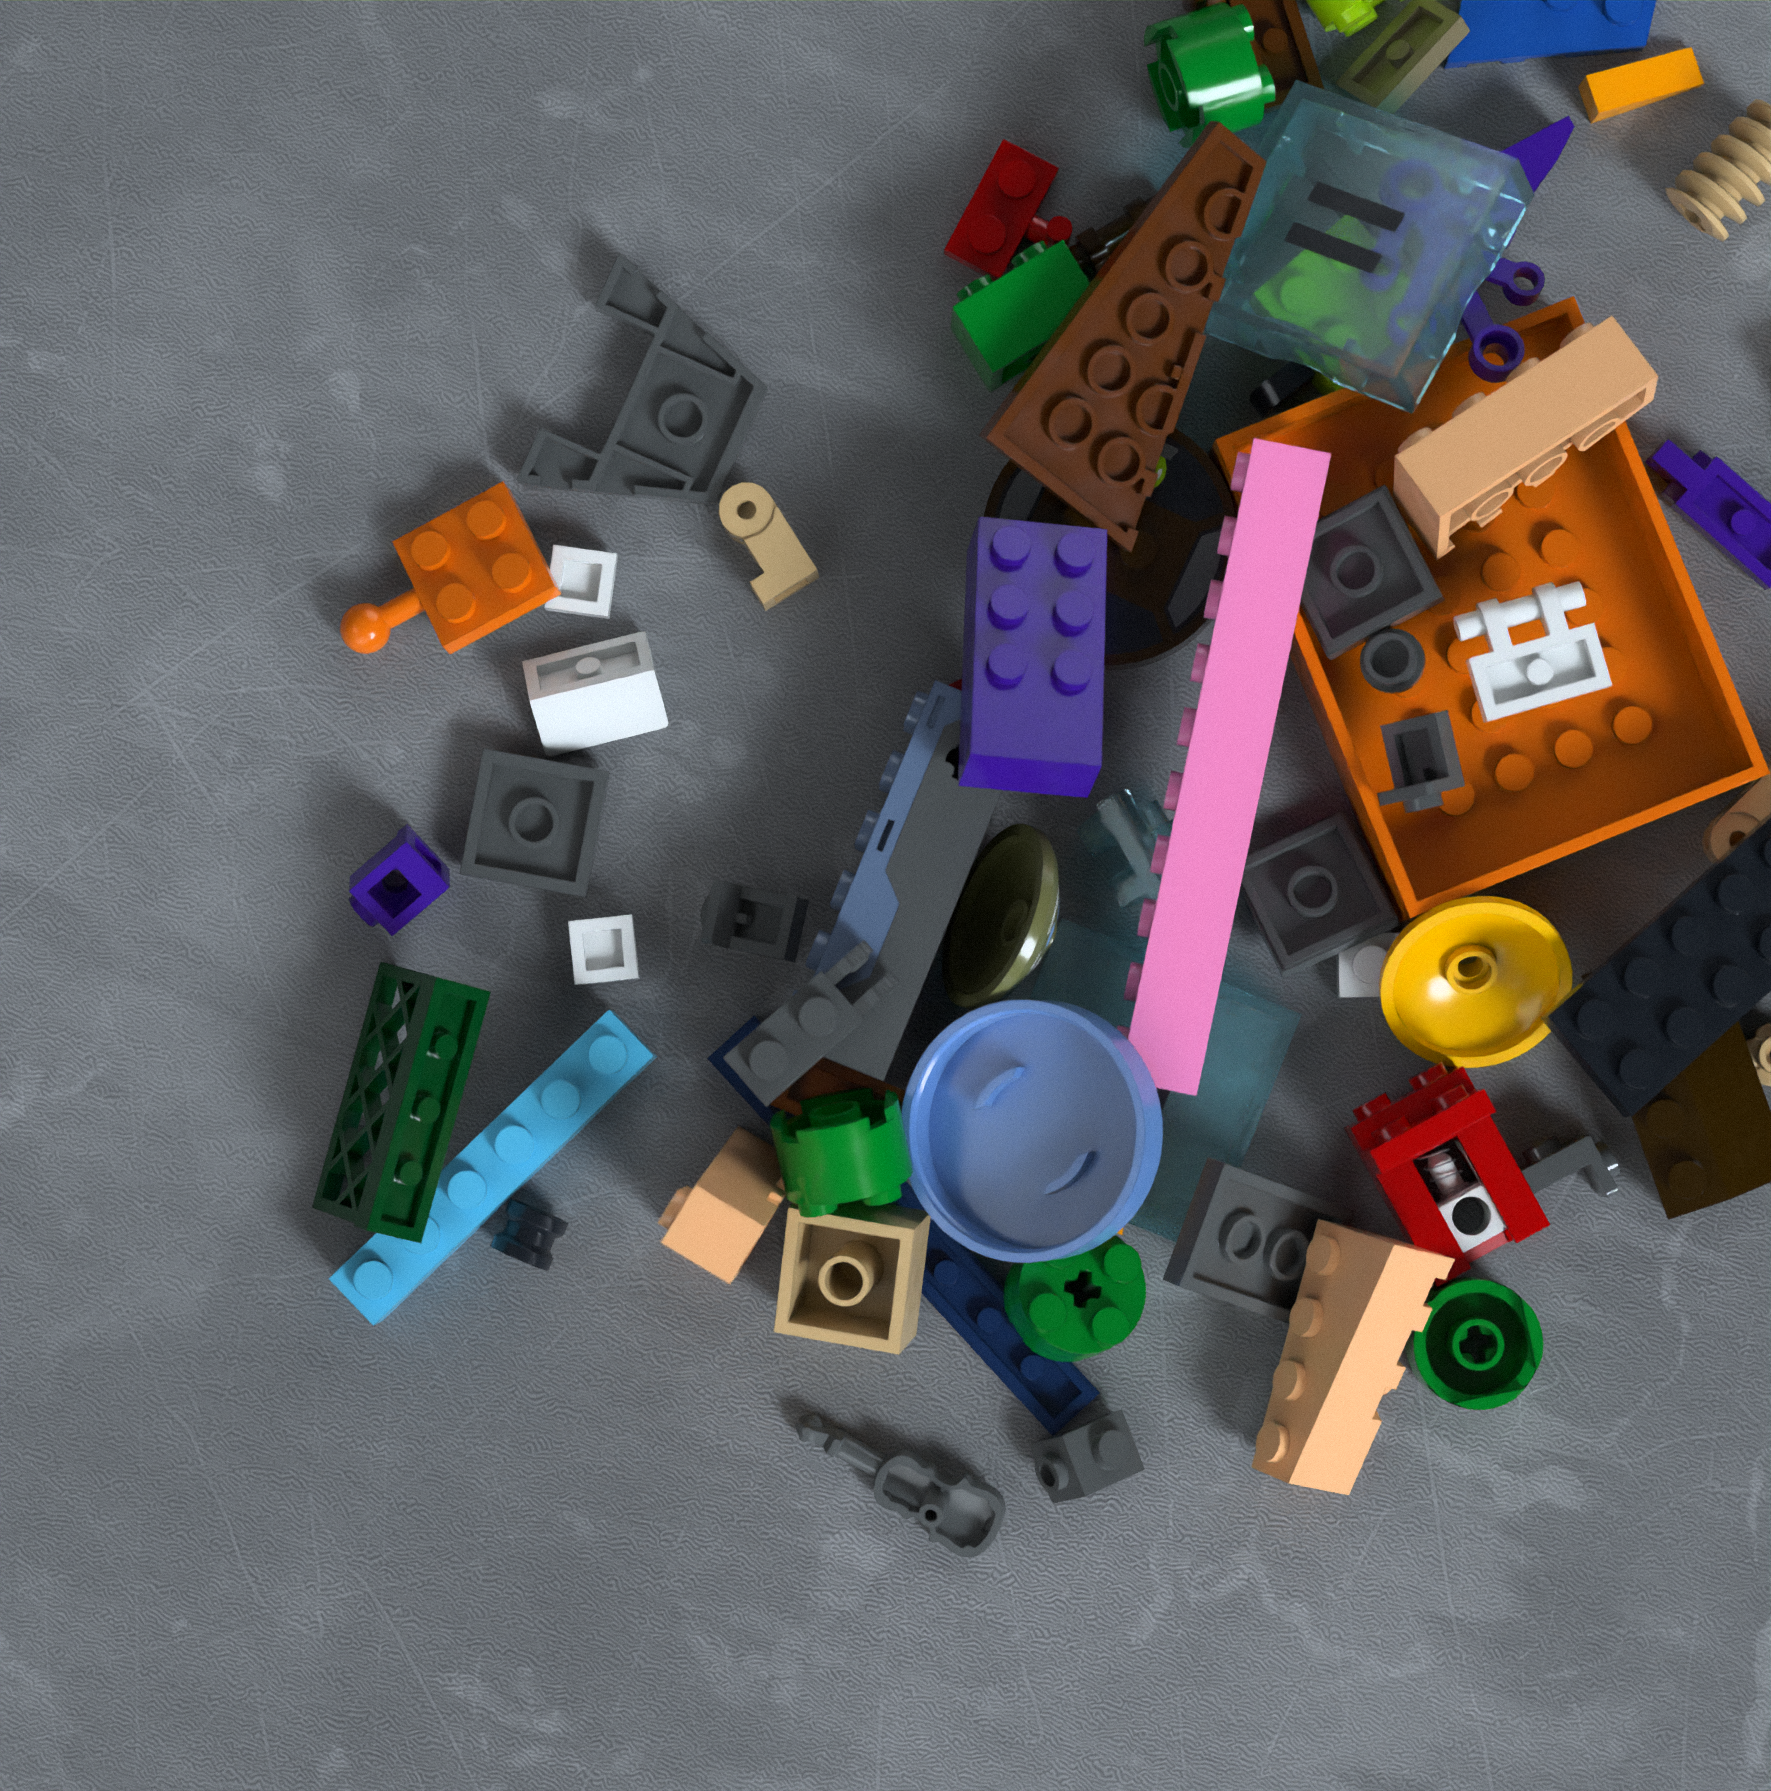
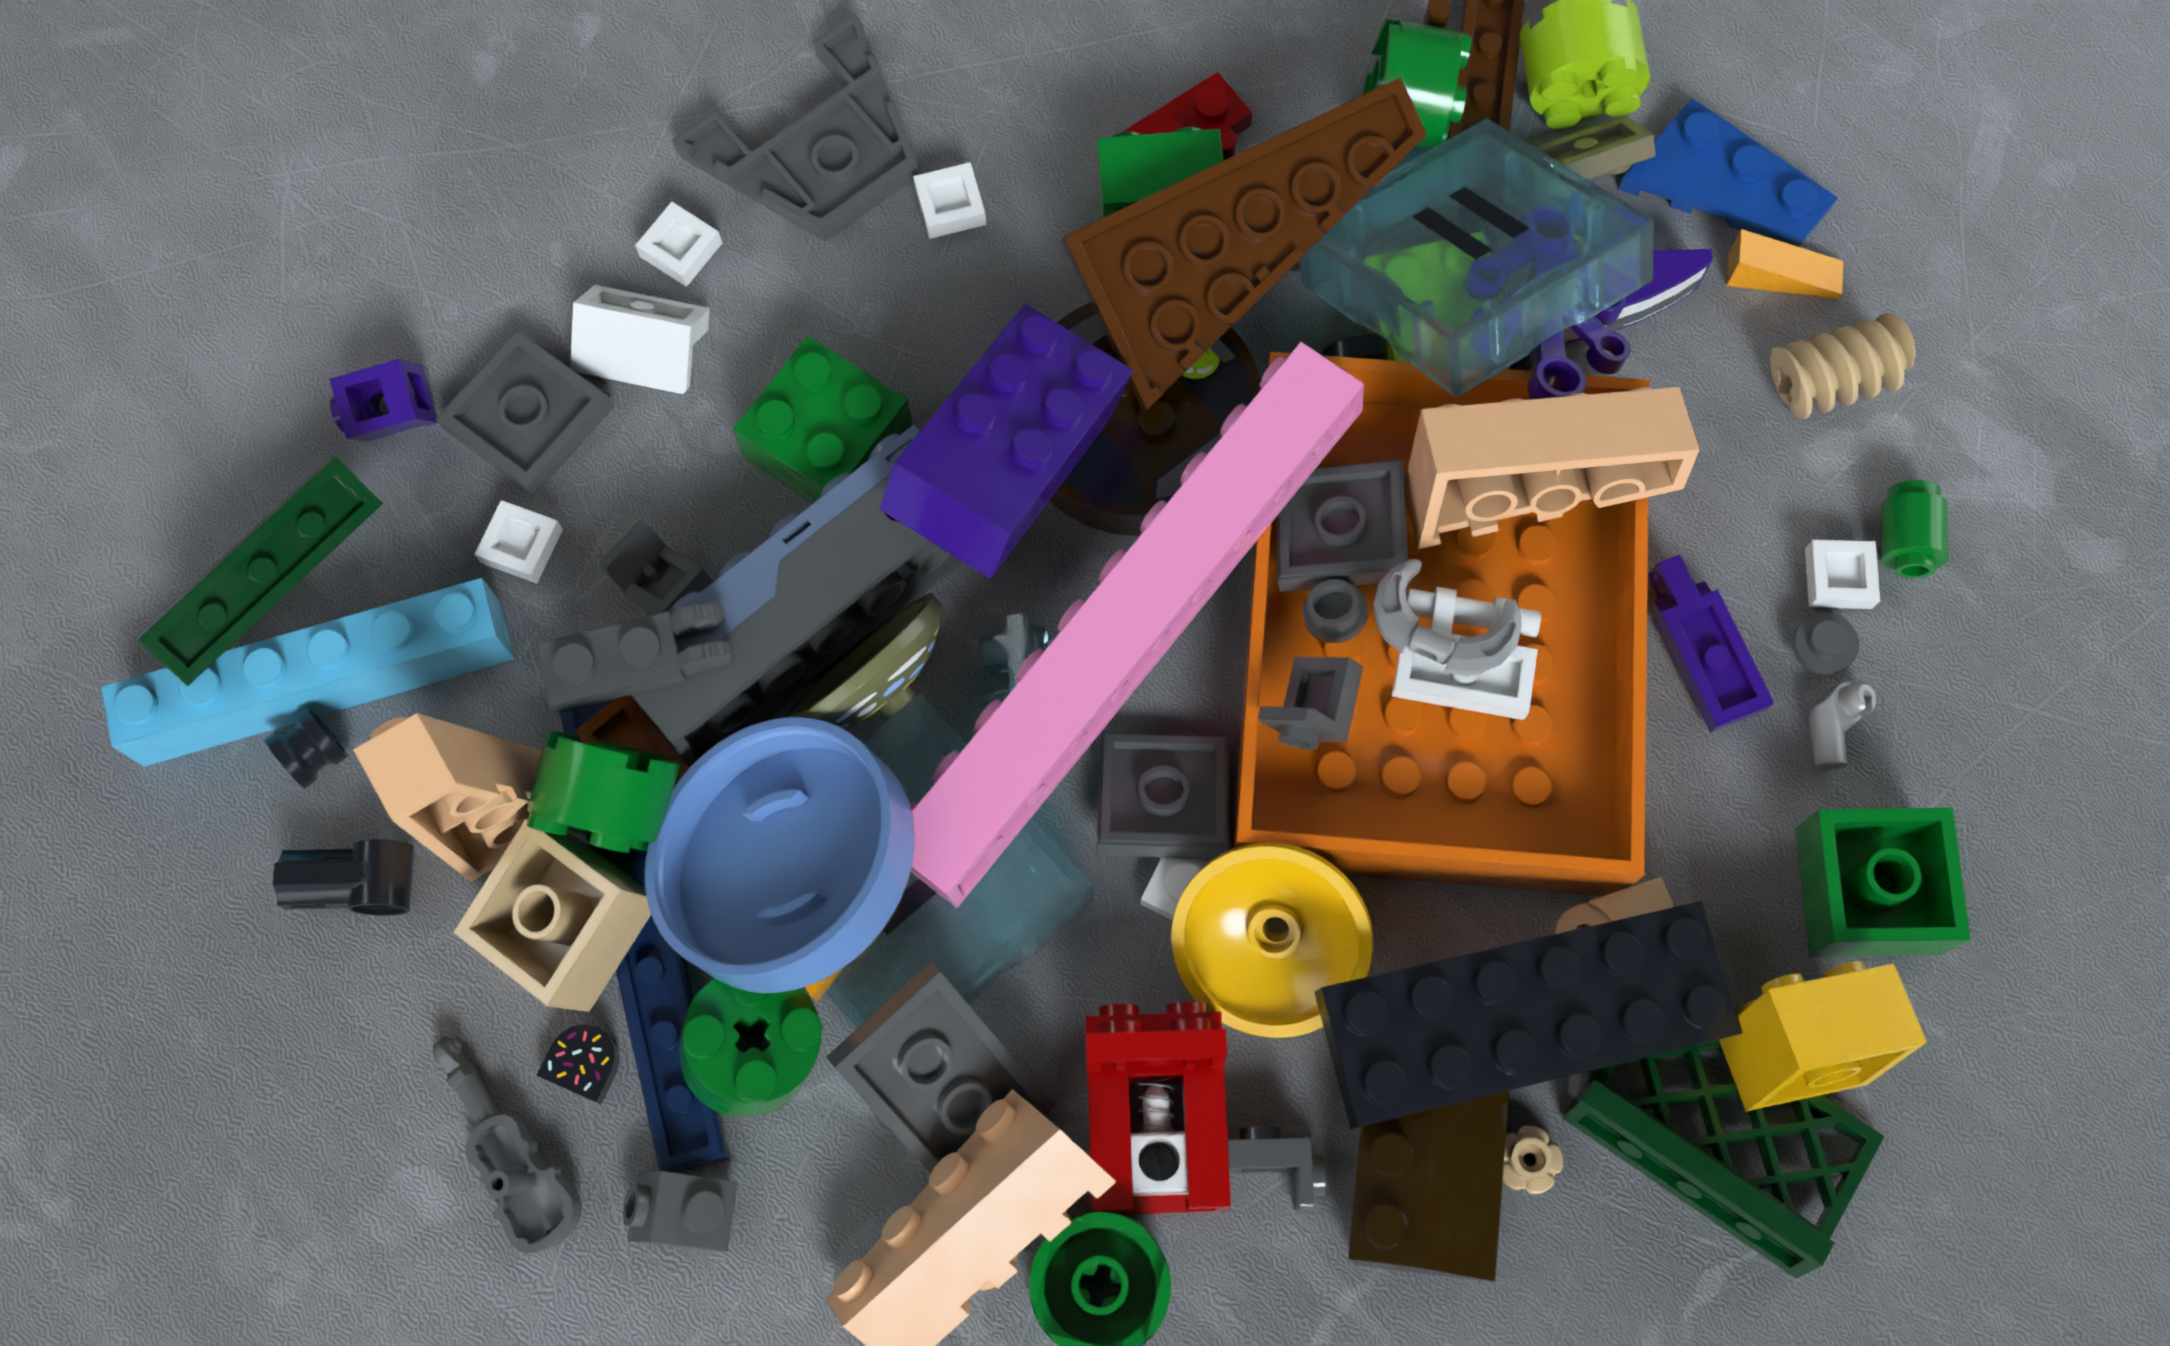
camera: 30 degrees right, 15 degrees down
orange plate [340,481,562,654] -> none
tan leg [719,482,819,611] -> none
none -> black piece [273,839,414,916]
none -> black tile [536,1024,620,1105]
none -> green brick [732,335,913,504]
none -> white plate [913,162,986,239]
none -> light grey piece [1373,559,1522,676]

